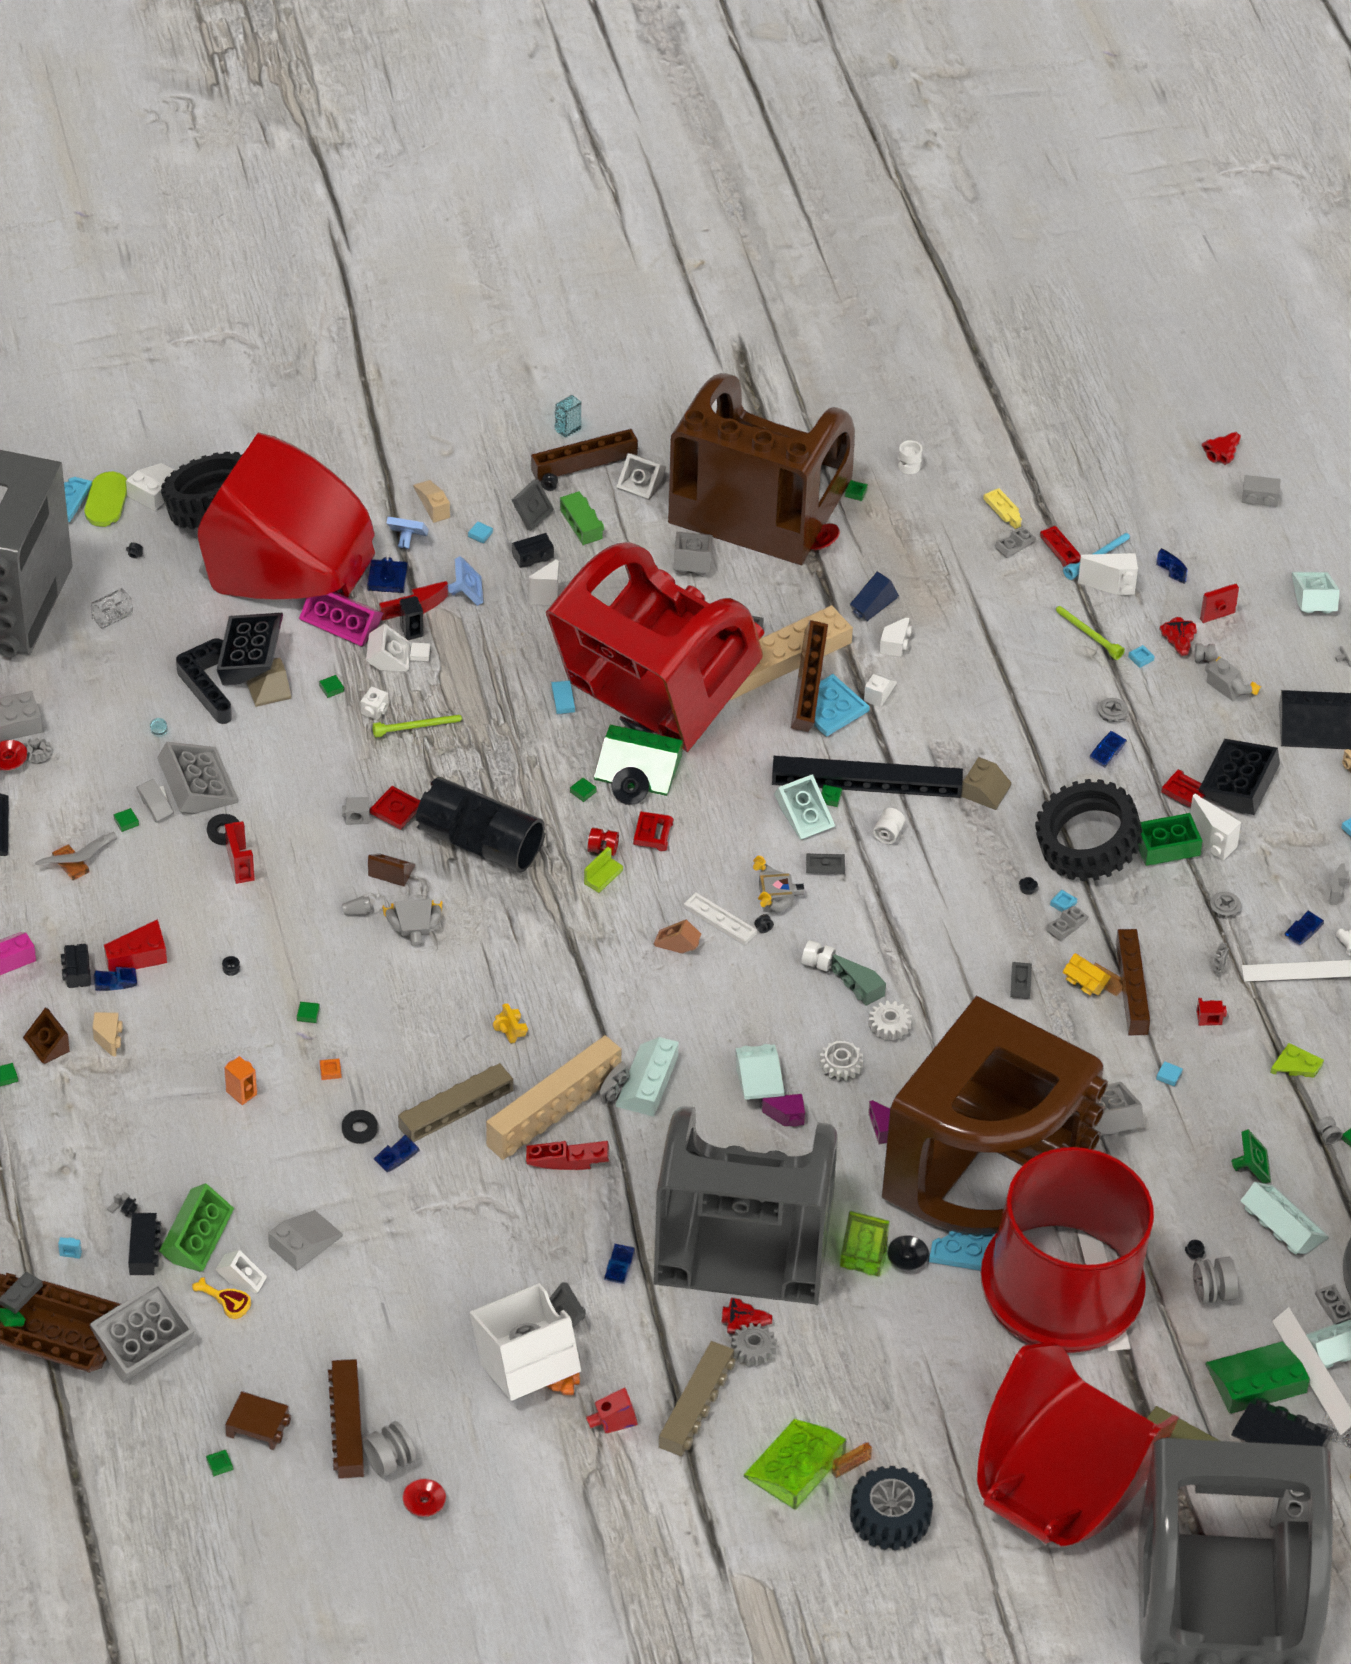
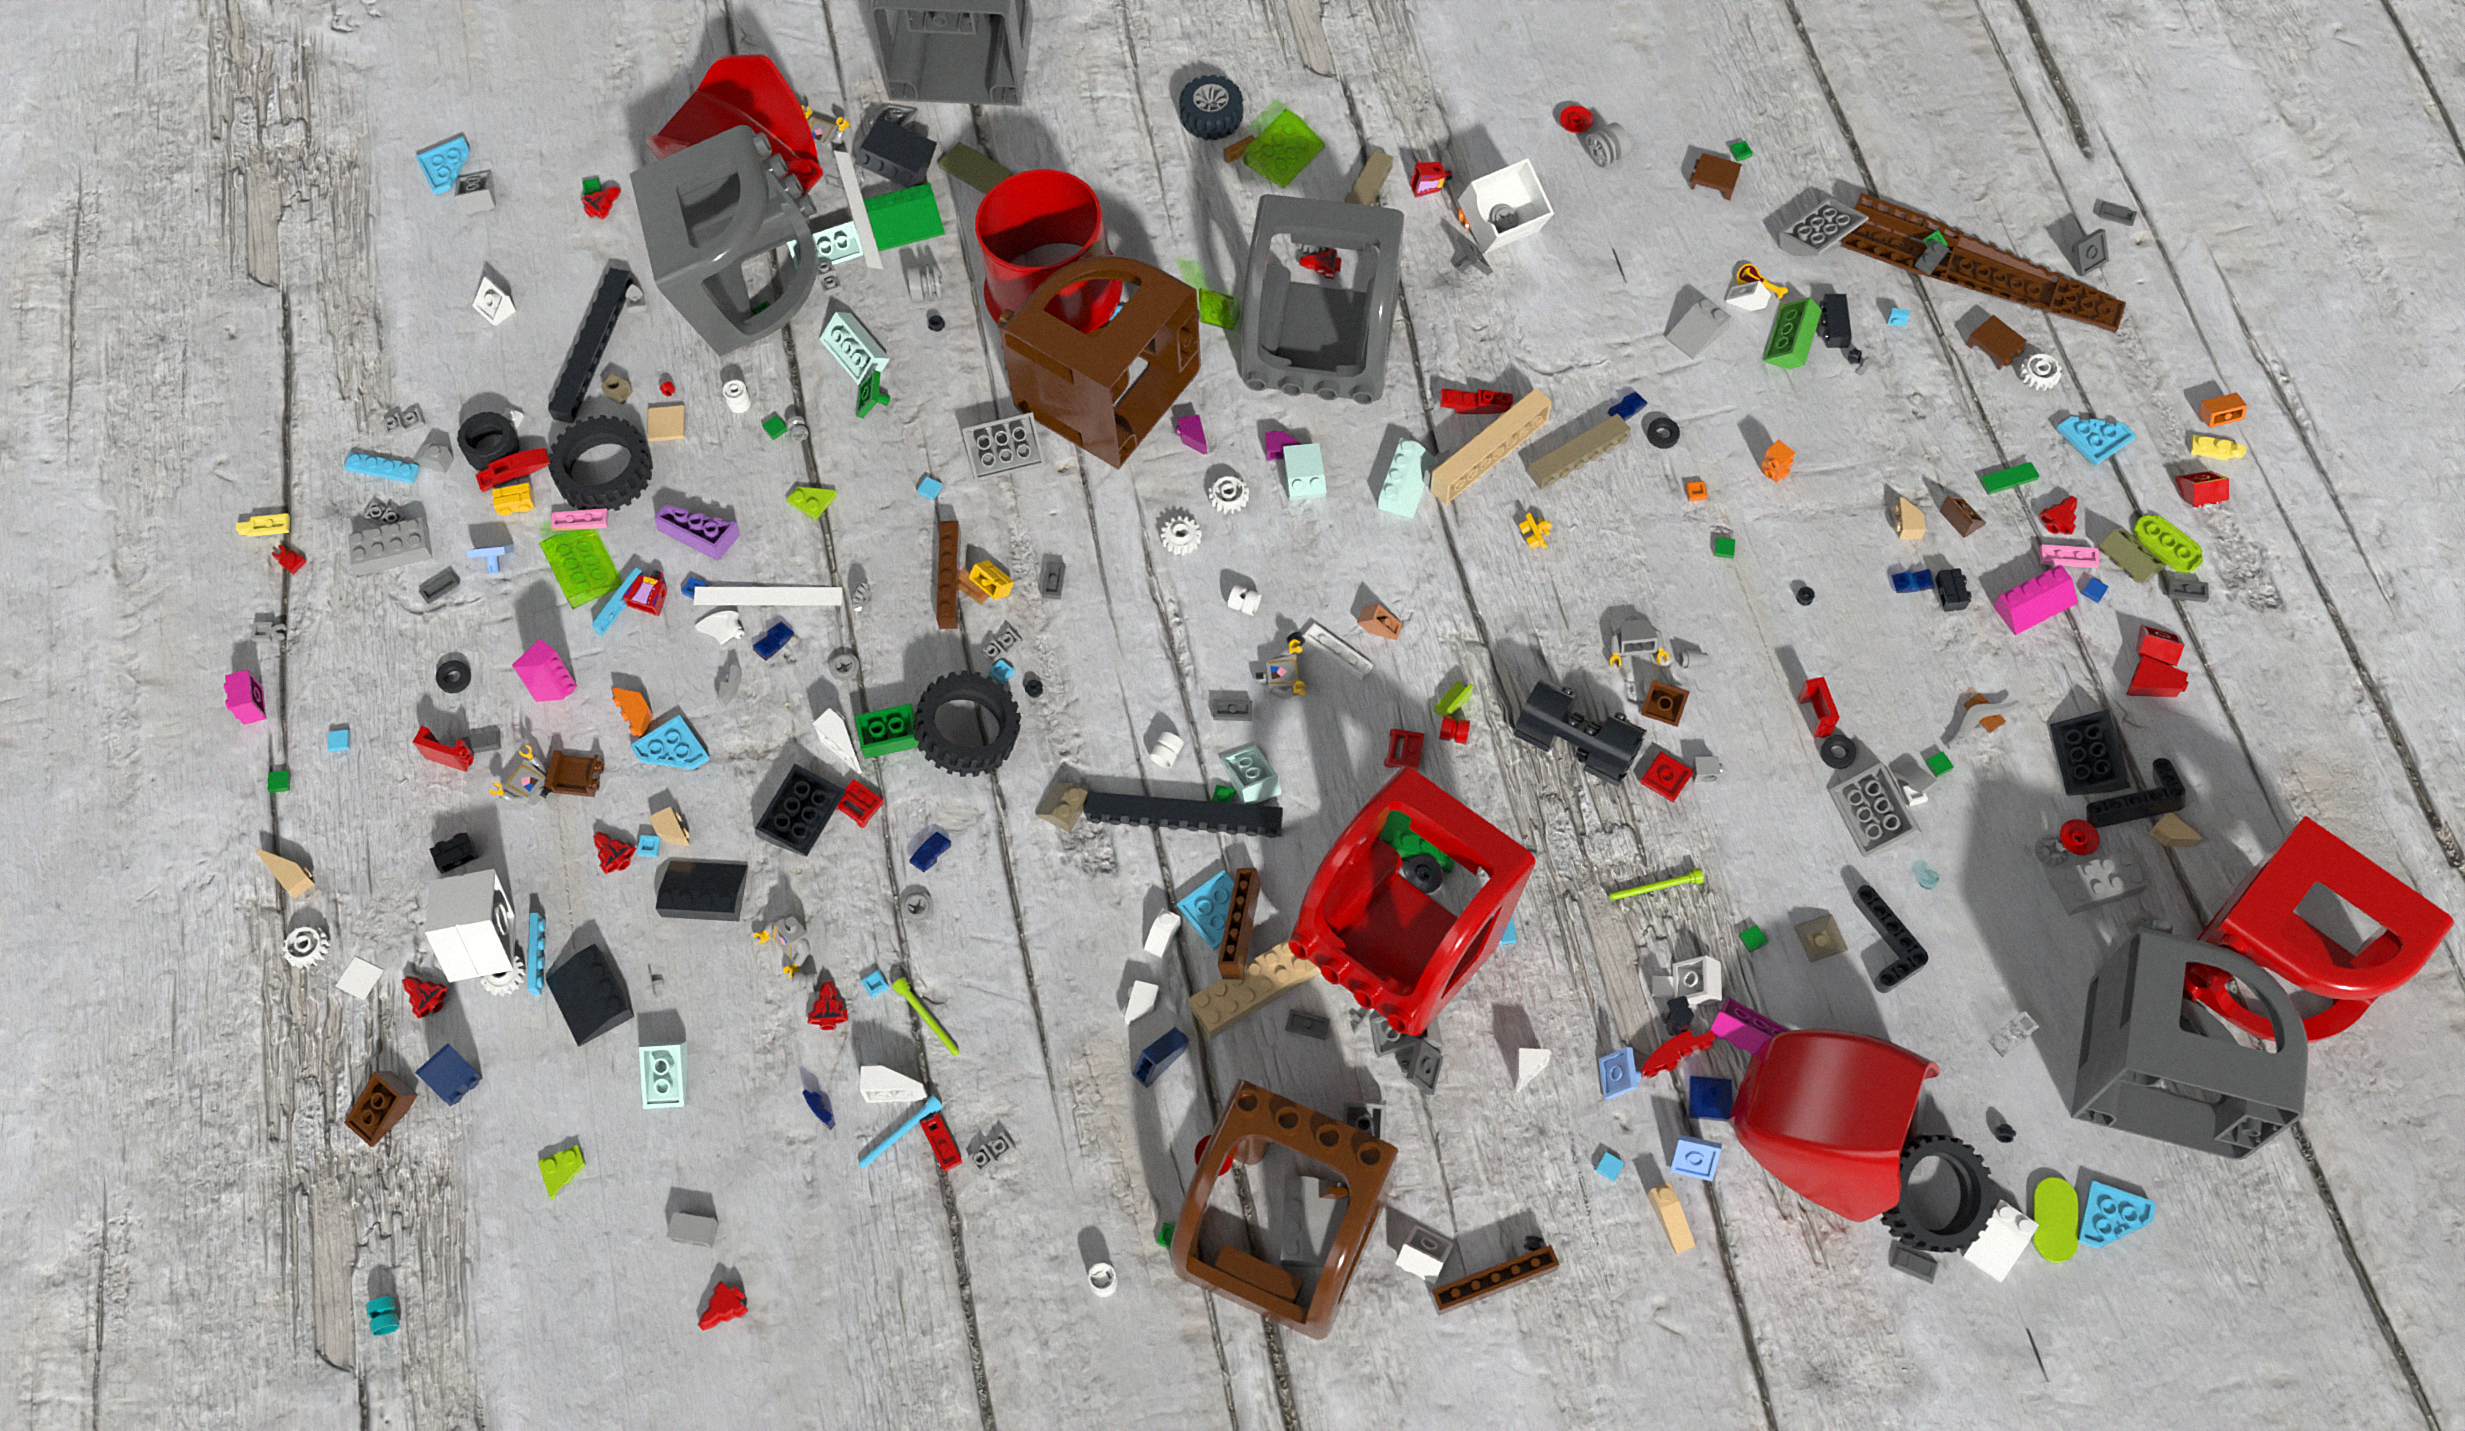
camera: 175 degrees left, 15 degrees up
red wedge [104,919,167,975] -> none
black slope [217,612,283,685] -> none
reddish brown brick [328,1359,364,1479] -> none
white brick [361,686,388,720] -> none
dark grey tile [512,479,554,530] -> none
black brick [512,533,554,568] -> none
clear light blue brick [554,395,582,438] -> none
bright green brick [560,491,604,545] -> none
green tile [570,778,597,802] -> none
clear blue slope [604,1243,635,1284] -> none
sand green slope [831,954,886,1006] -> none
red windscreen [977,1342,1180,1546] -> none
light yellow hinge [983,488,1022,529] -> none
red brick [1196,998,1227,1026] -> none
red plate [1200,583,1239,623] -> none

